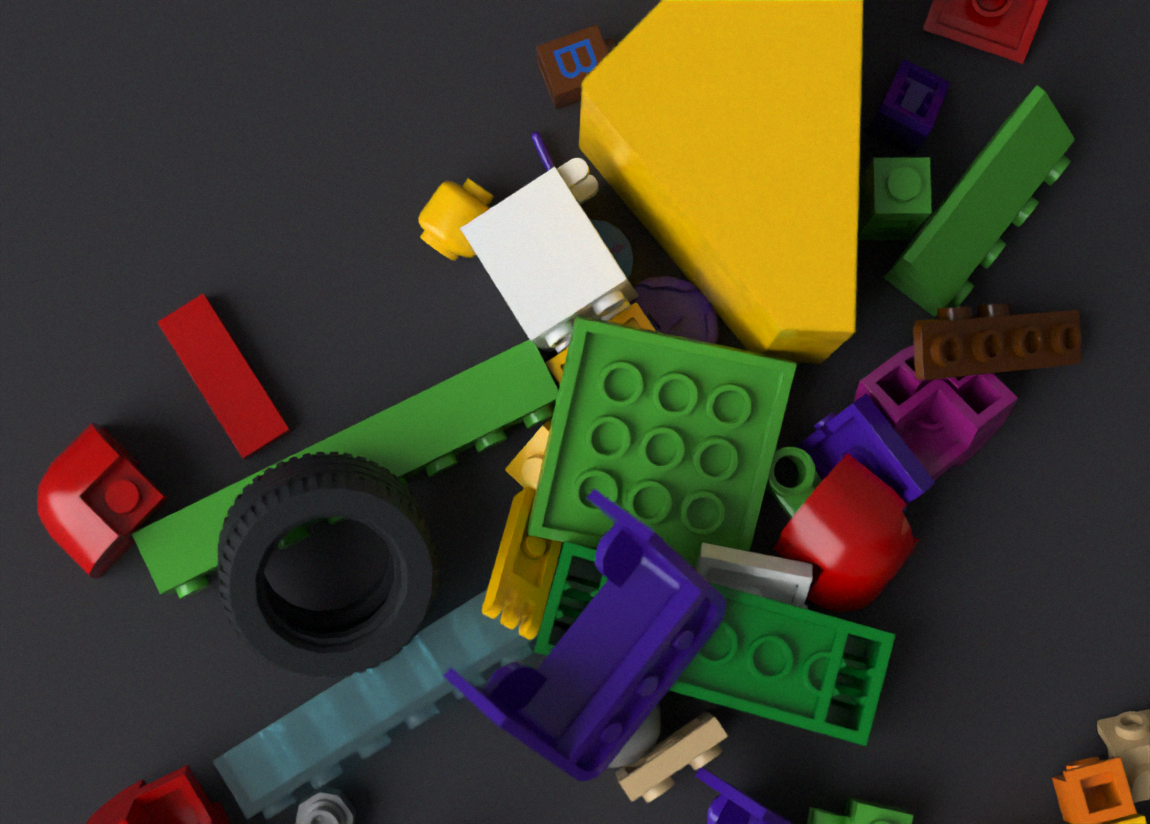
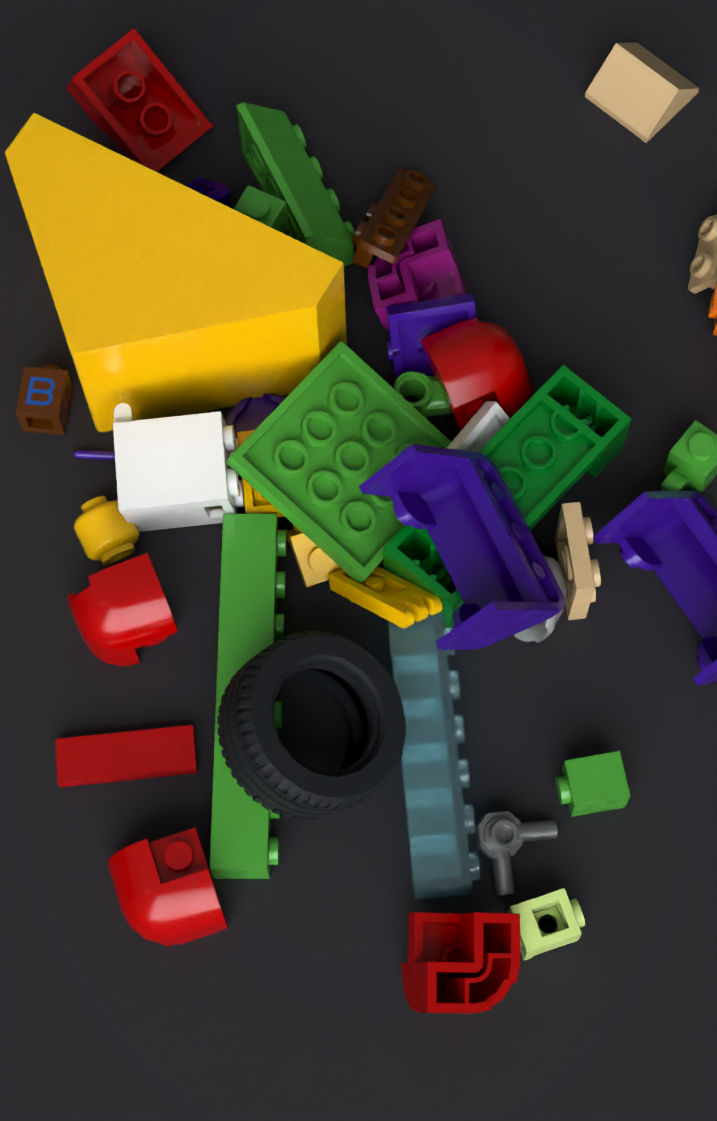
camera: 55 degrees left, 15 degrees down
none -> red brick [67,553,178,667]

